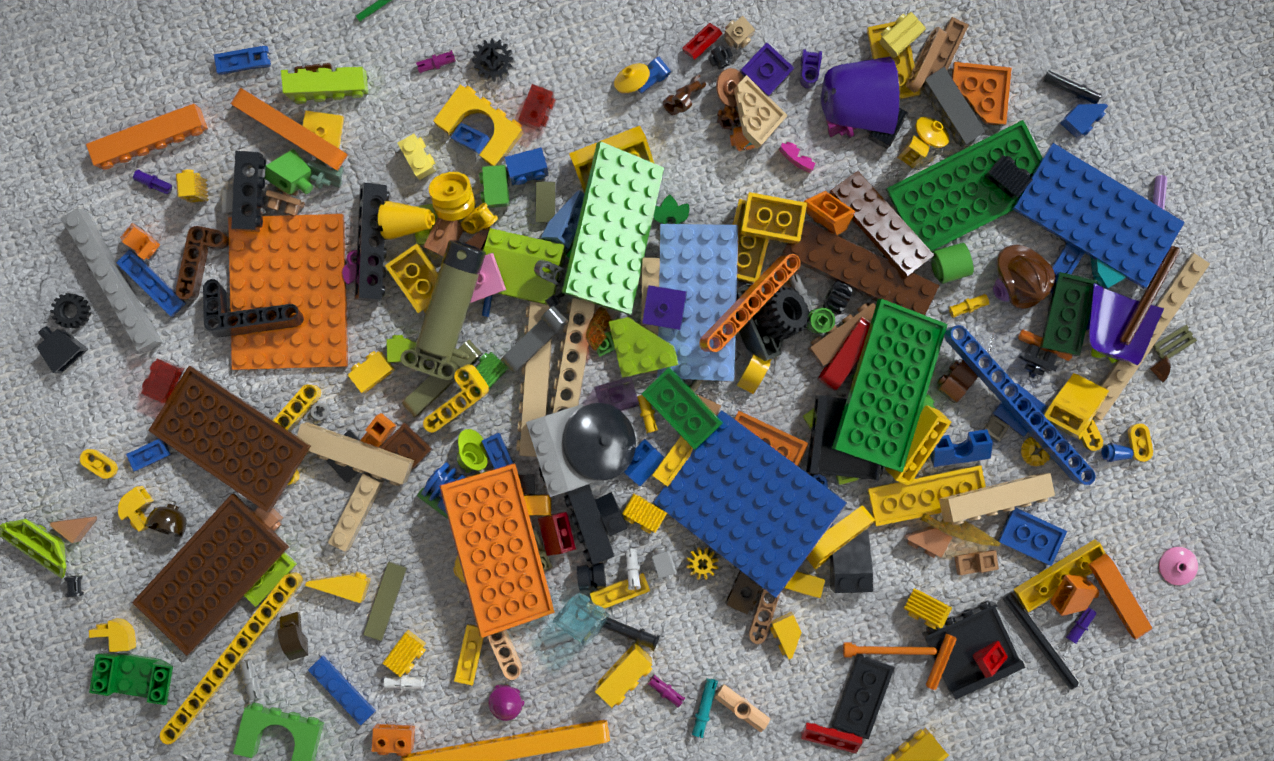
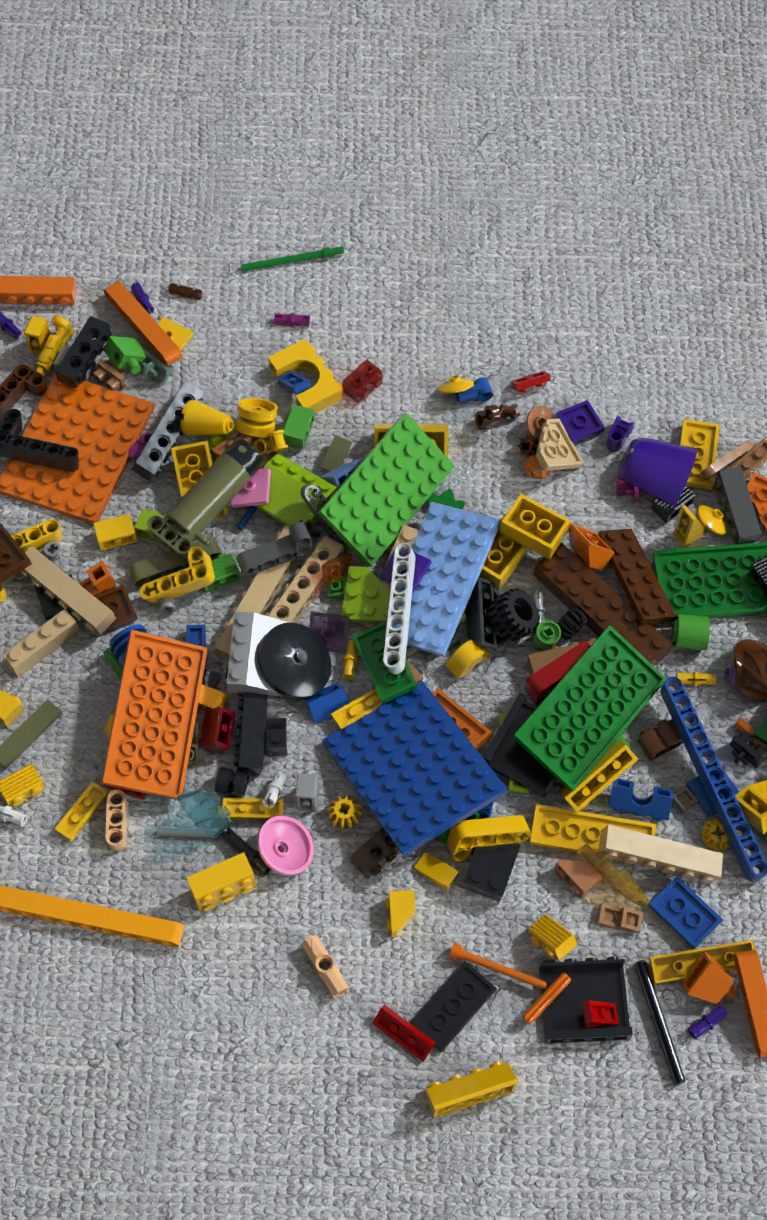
camera: 20 degrees right, 25 degrees down
blue plate [214,46,271,75] -> none
lime wedge [281,67,369,104] -> none
light yellow brick [397,134,436,180] -> none
lime piece [457,429,487,473] -> none
black gear [472,38,514,82] -> none
magenta hair [488,685,525,721] -> none
blue brick [505,147,549,185] -> none
yellow brick [622,493,667,534] -> none
magenta pin [647,674,685,708] -> none
teal pin [691,678,718,738] -> none
orange beam [699,254,800,352] -> none
black gear [709,45,733,70] -> none
tan brick [724,16,755,50] -> none
medium nougat beam [749,588,780,644] -> none
dark pink slope [779,142,815,174] -> none
light yellow brick [879,12,926,59] -> none
none -> yellow piece [36,315,75,376]
none -> dark purple axle [131,283,154,315]
none -> bright pink dish [257,816,314,876]
none -> white beam [383,543,416,674]

